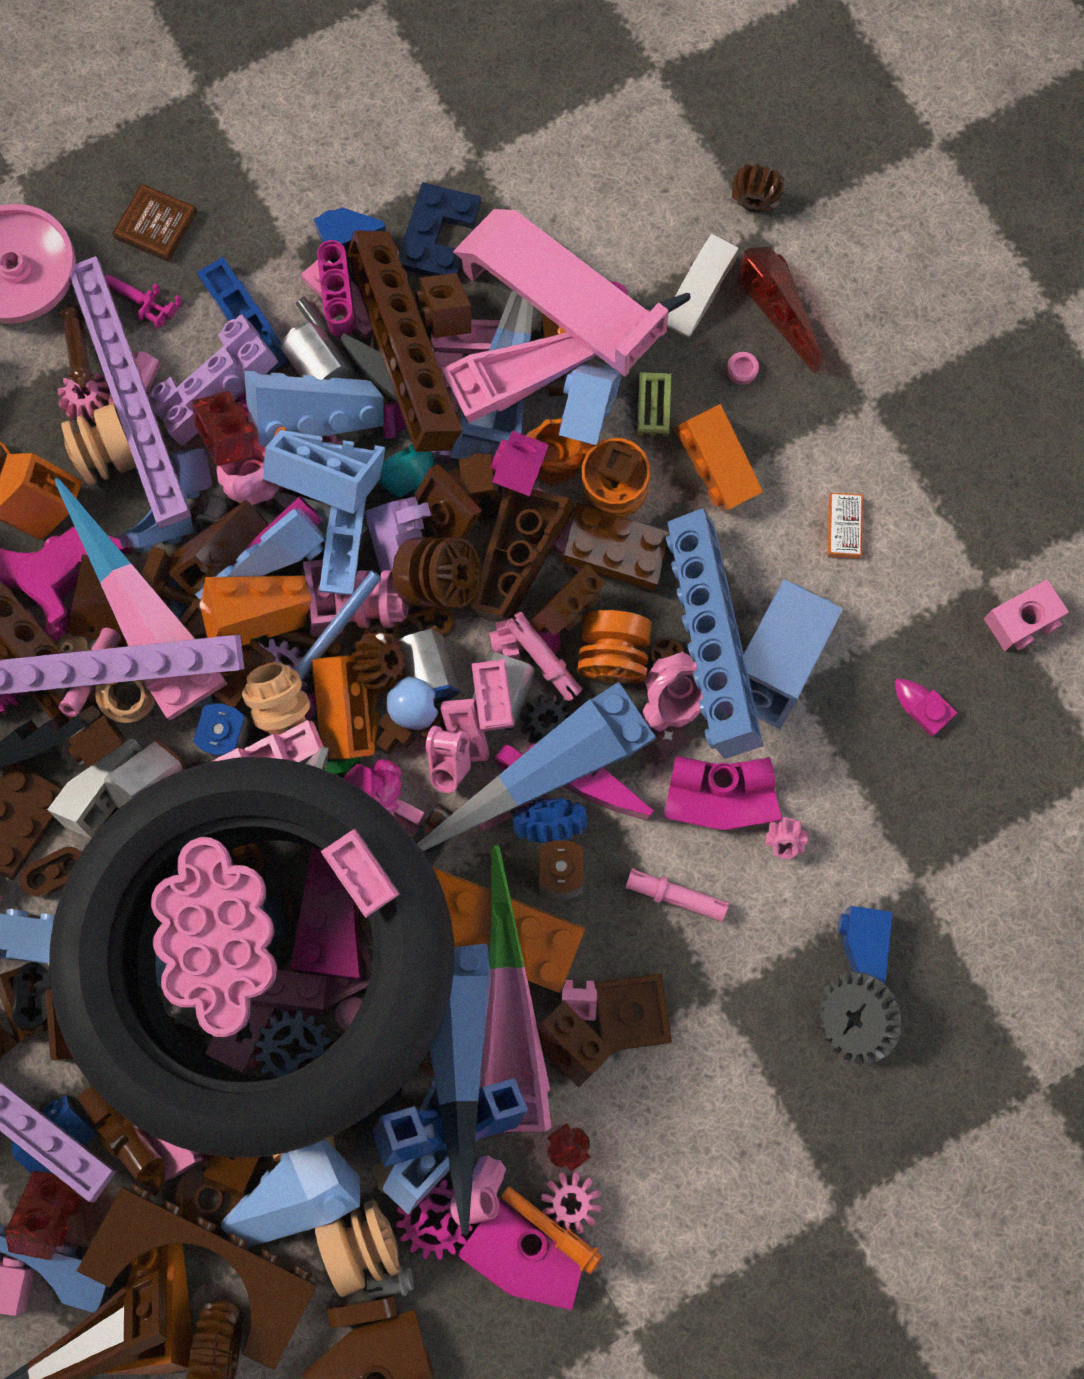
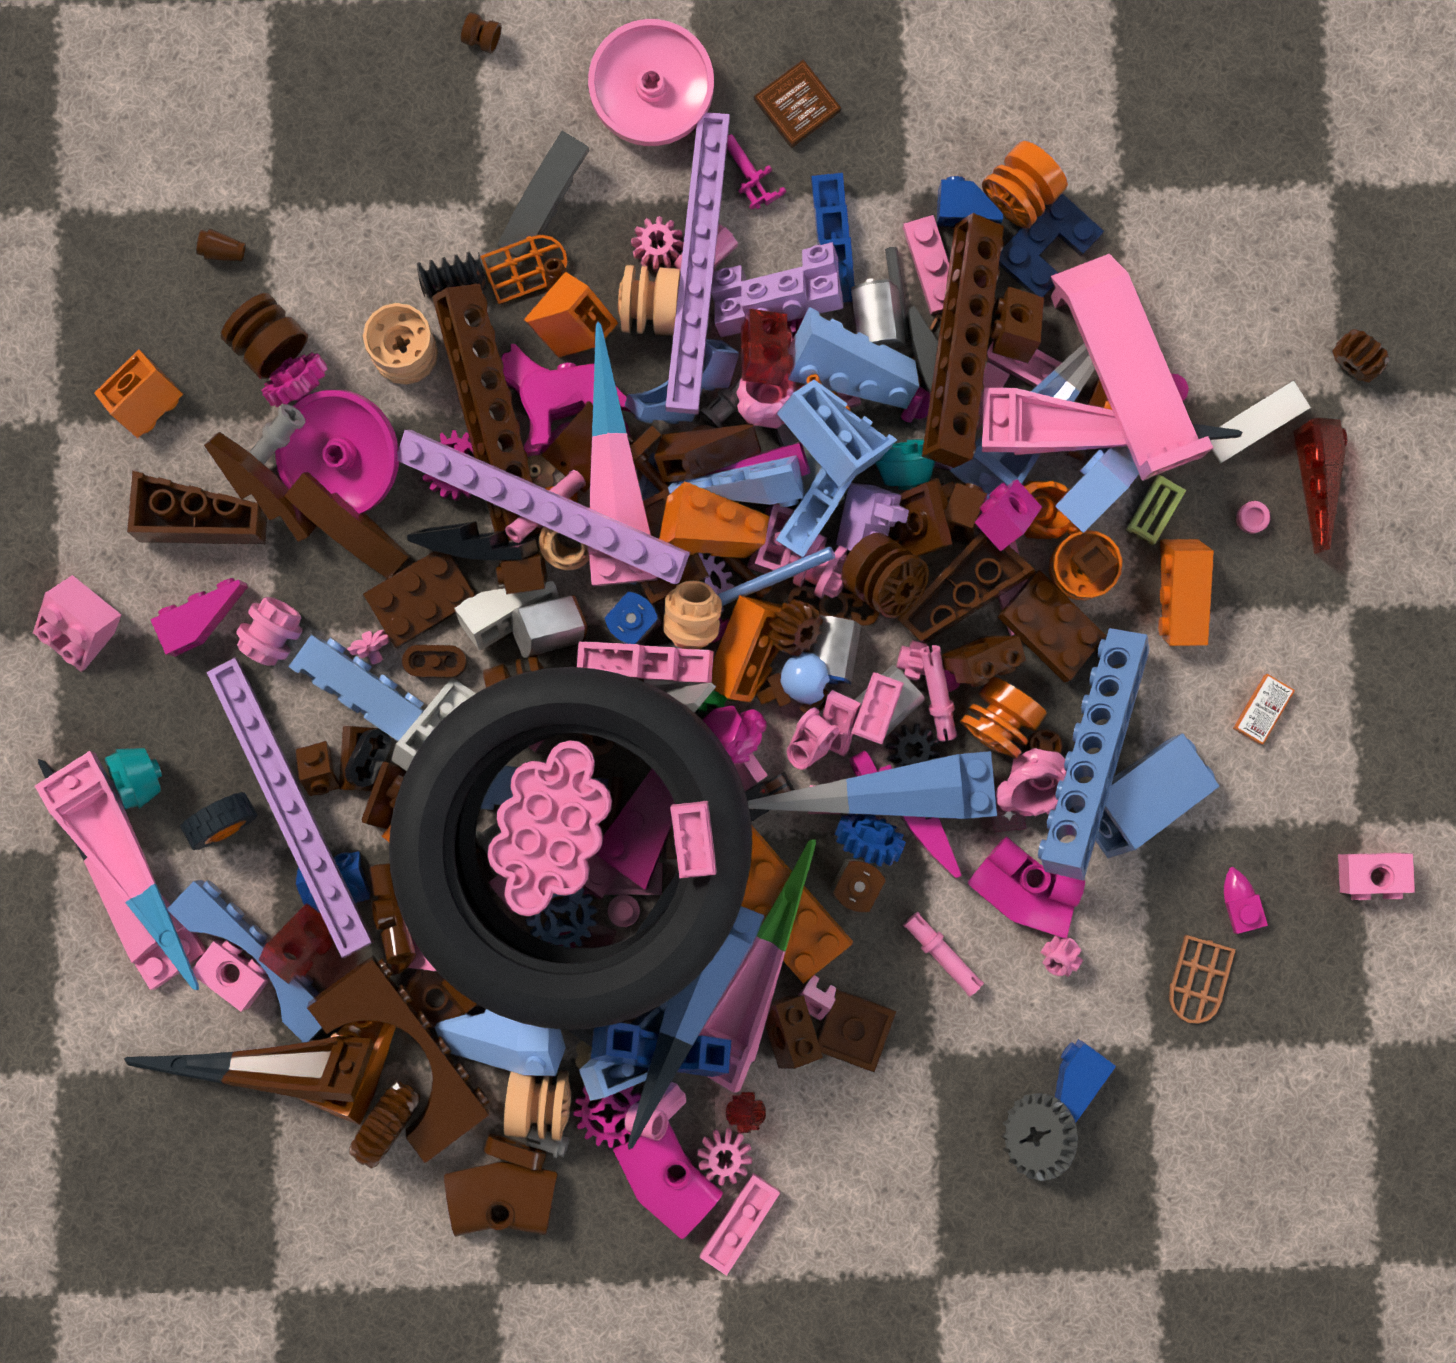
camera: 25 degrees right, 10 degrees up
reddish brown wheel [58,303,95,388] -> none
dark pink beam [317,240,356,338] -> none
orange pin [501,1186,603,1274] -> none
none -> bright pink plate [700,1173,780,1276]
none -> orange wheel [982,141,1068,228]
none -> nougat window [1169,935,1236,1024]

